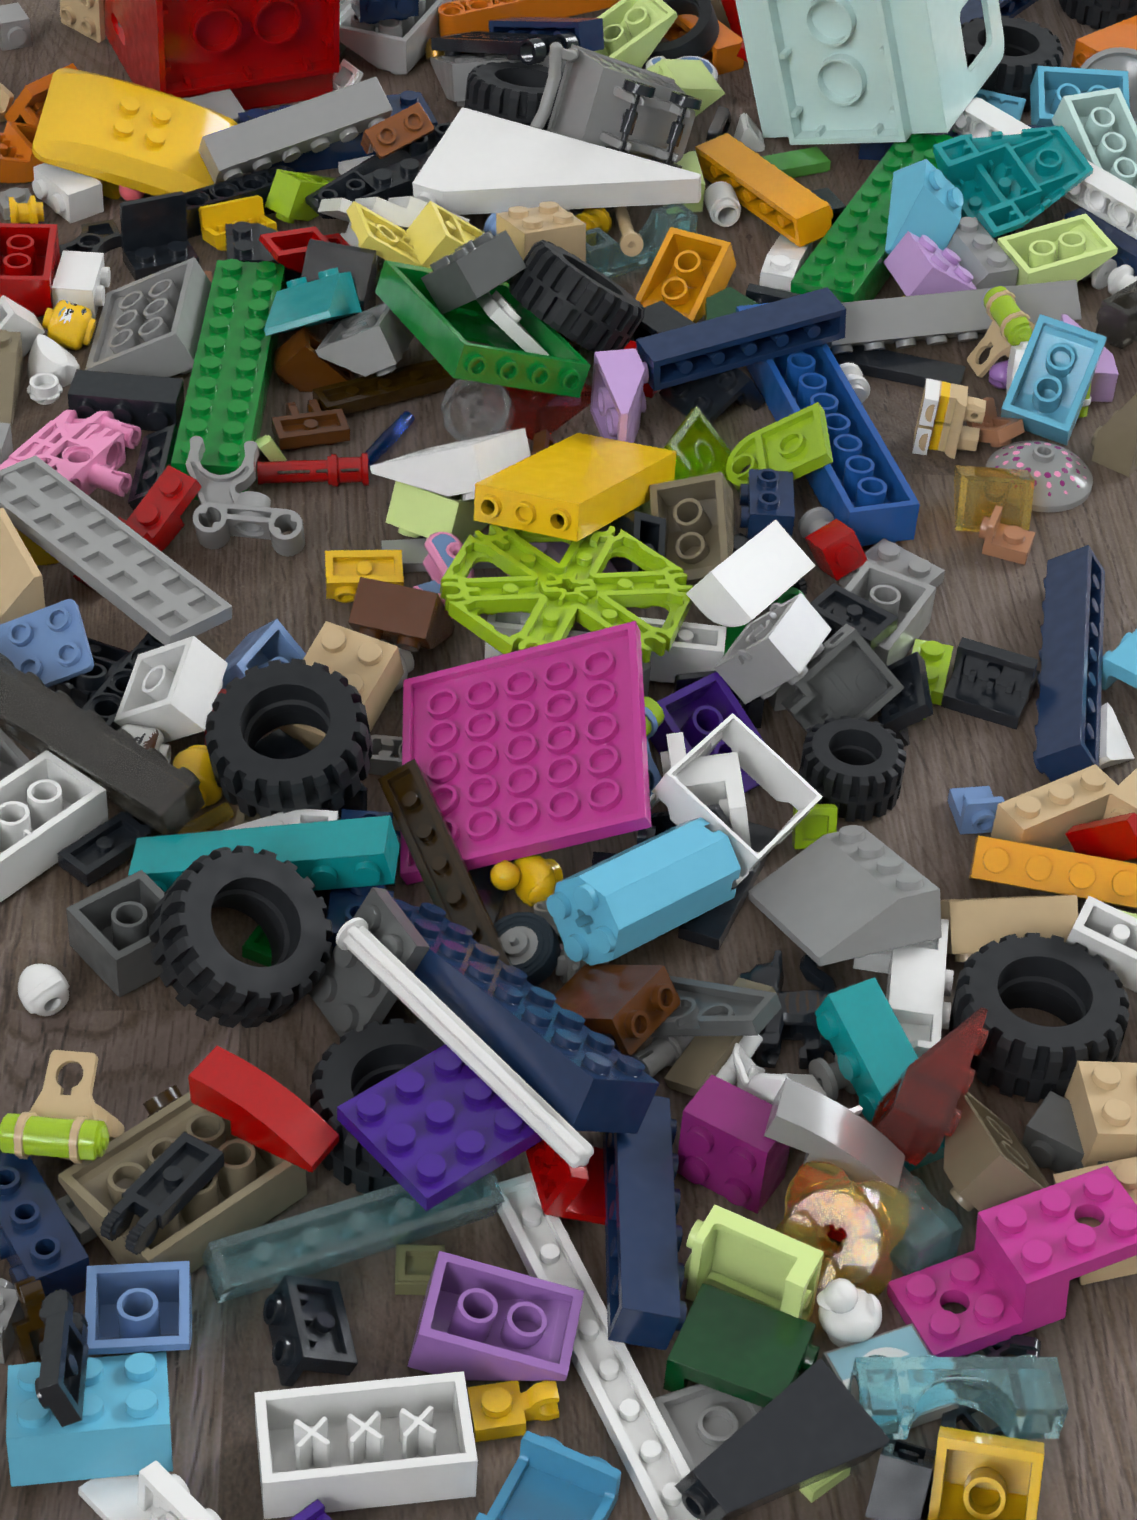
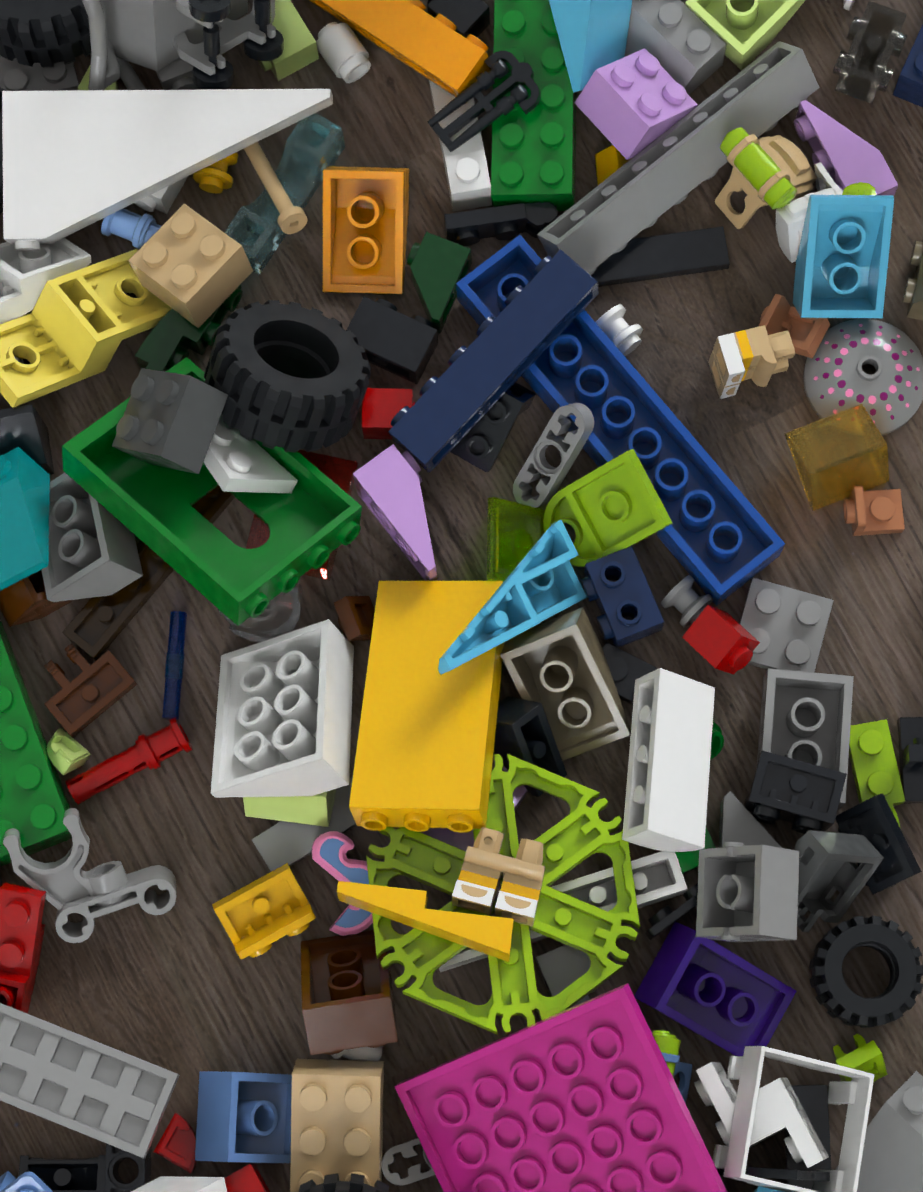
camera: 15 degrees left, 35 degrees up
medium lavender hinge [988,360,1009,389] -> none
none -> yellow slope [337,881,514,962]
none -> black piece [427,51,541,152]
none -> medium azure wedge [438,520,587,675]
none -> tan hips [452,827,545,927]
none -> light grey beam [513,403,594,509]

